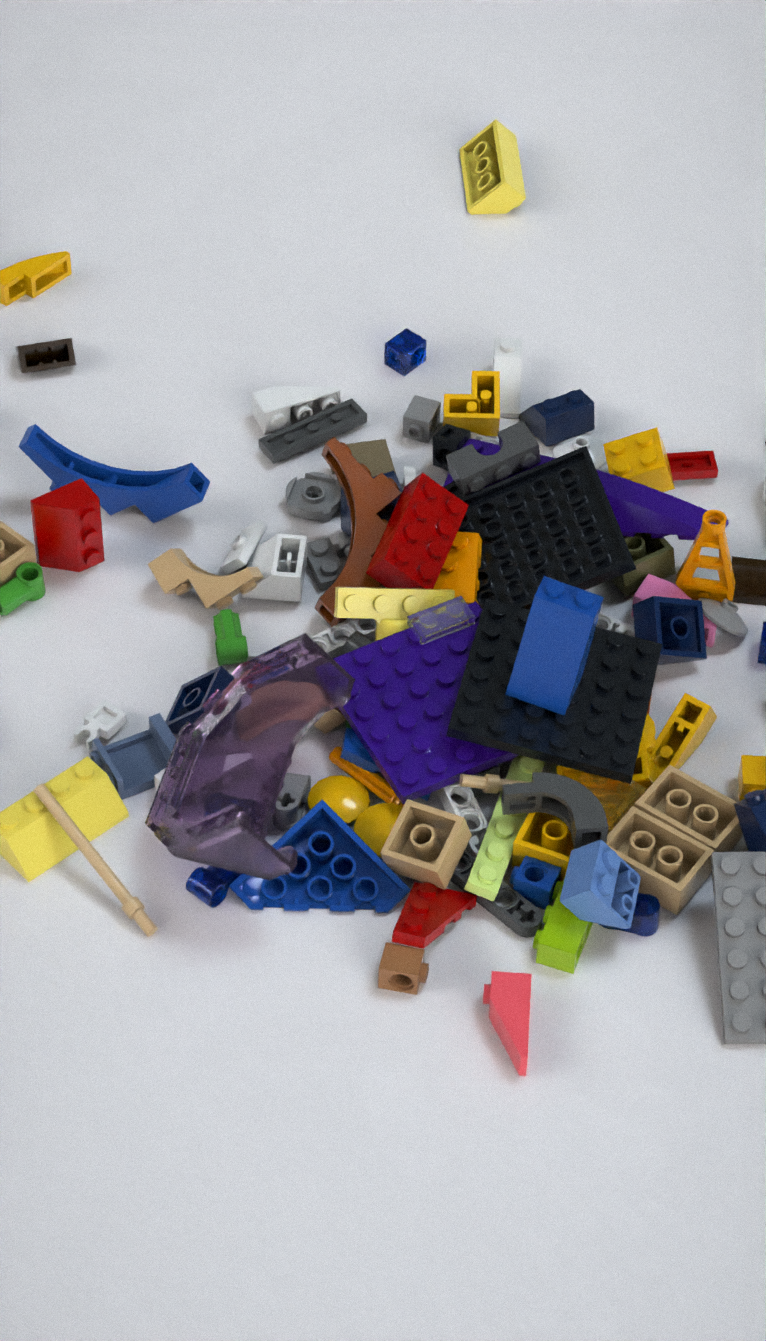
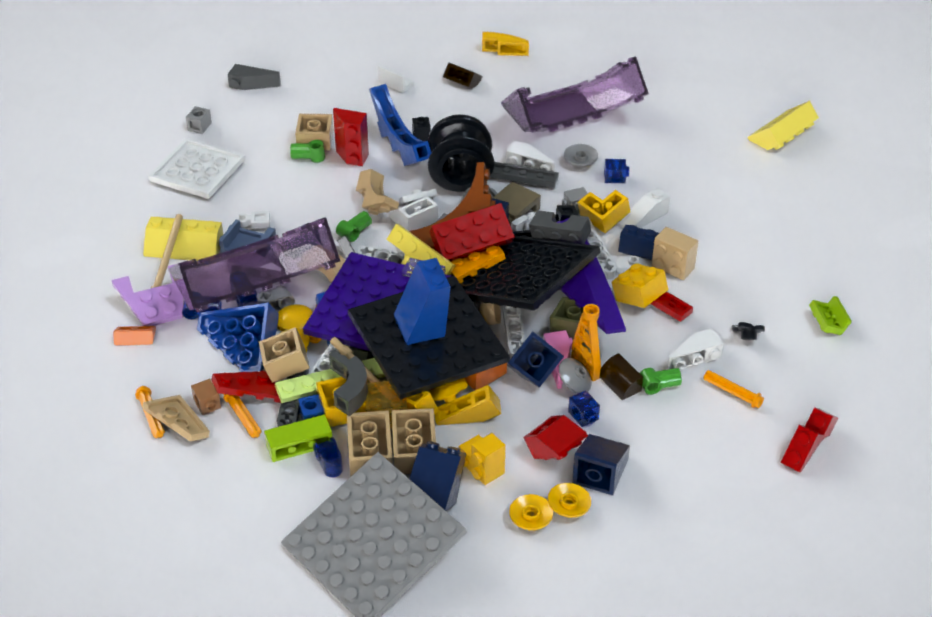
camera: 50 degrees right, 5 degrees down
coral slope [483,971,532,1076] -> none
medium blue slope [559,839,641,929] -> none
none -> lavender wing [112,262,186,326]
none -> orange slope [113,326,156,345]
none -> light orange axle [135,386,165,438]
none -> tan wing [142,395,210,442]
none -> light orange axle [223,394,262,438]
none -> black brick [412,117,431,141]
none -> black wheel [427,114,495,192]
none -> clear purple windscreen [501,56,649,133]
none -> light grey dish [564,144,598,166]
none -> tan brick [652,227,699,280]

